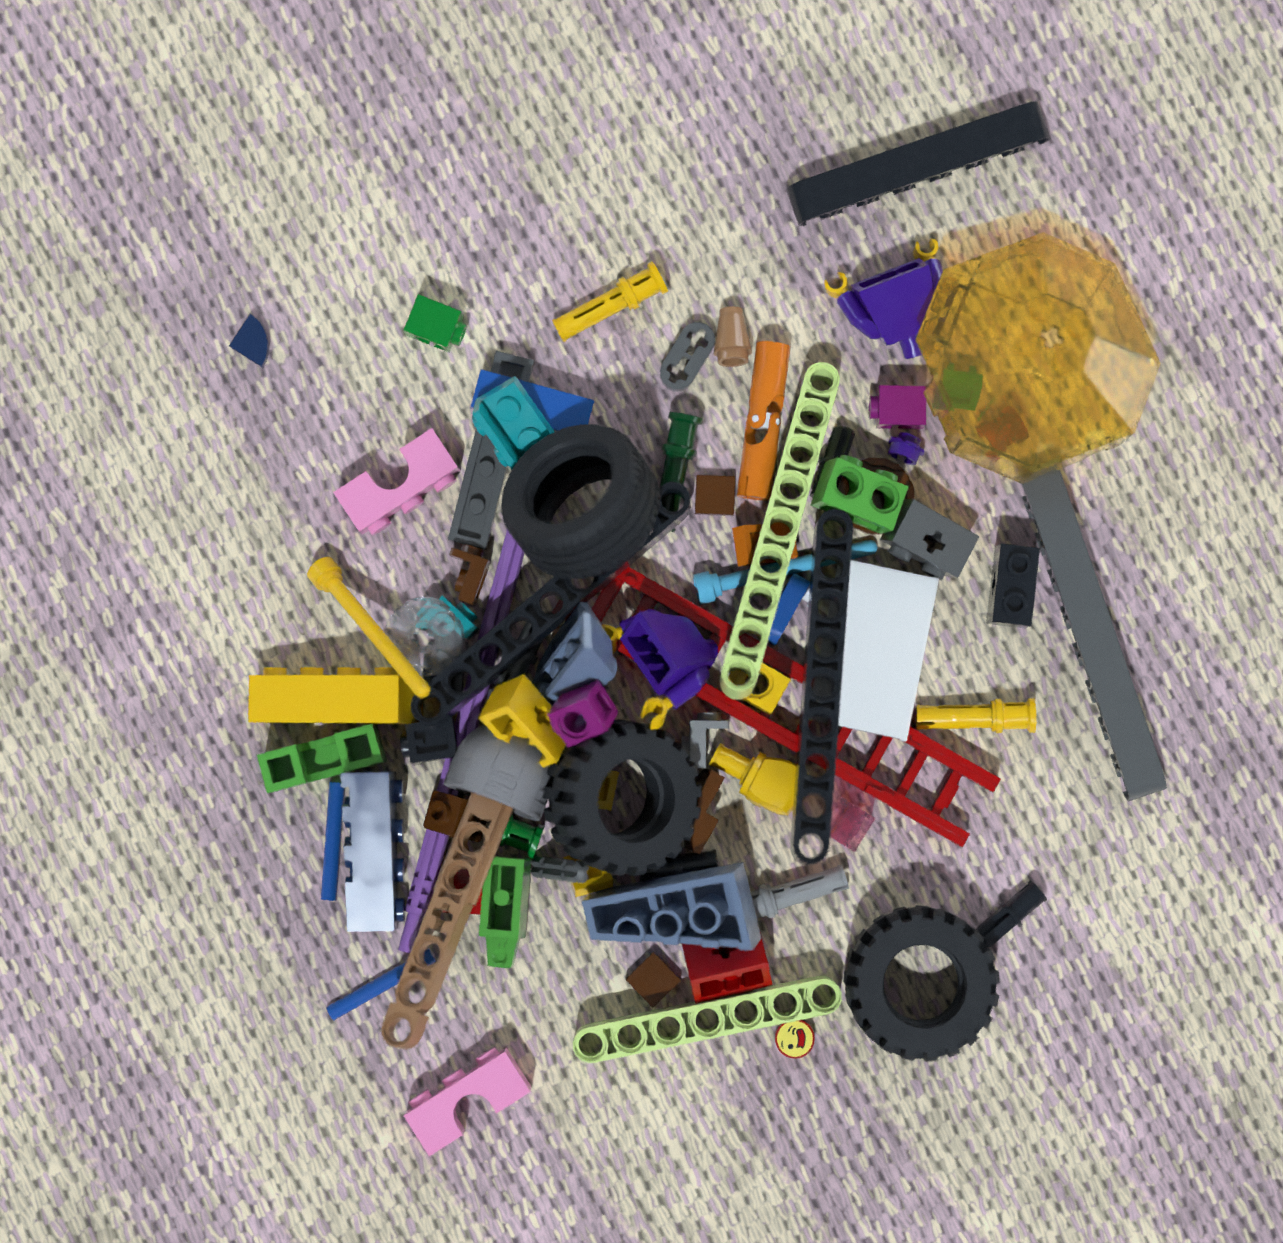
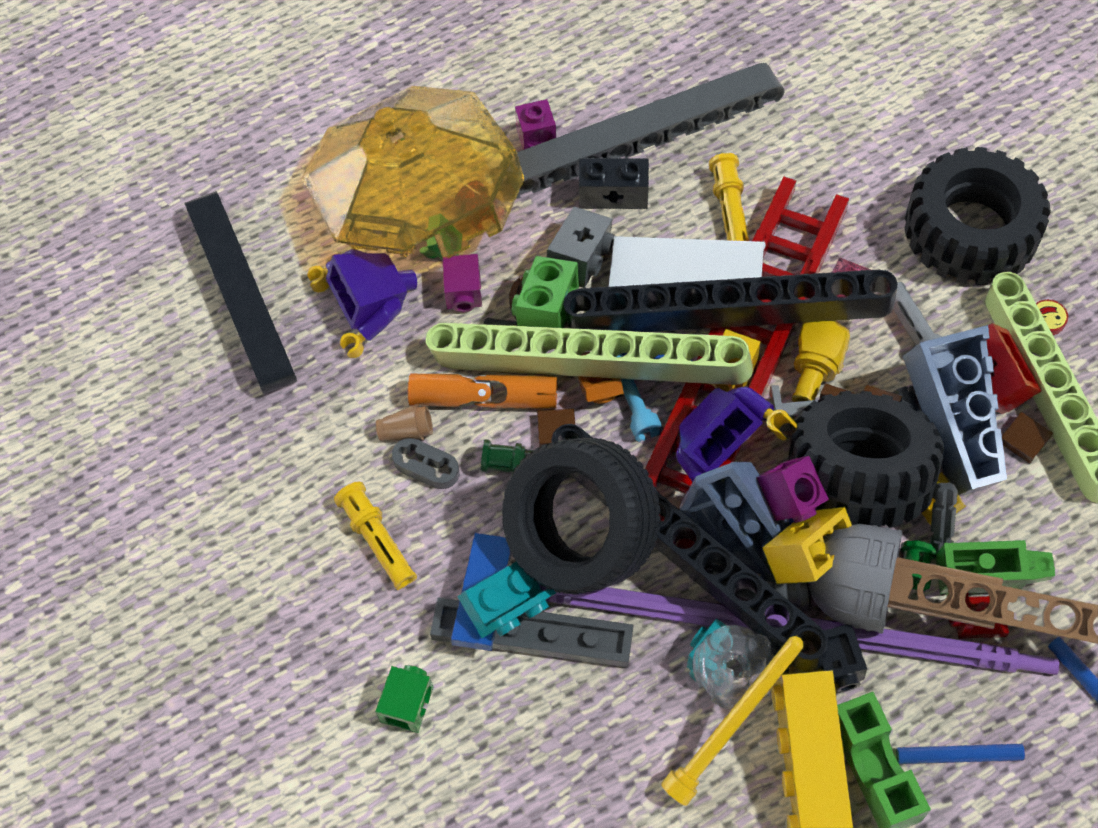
camera: 90 degrees left, 25 degrees down
bright pink arch [333,428,460,536] -> none
wedge [340,771,405,932] -> none
reddish brown bracket [423,790,486,843] -> none
reddish brown bracket [449,544,491,607] -> none
dark purple plate [887,432,925,465] -> none
black axle [976,880,1047,947] -> none
none -> magenta brick [515,99,557,150]

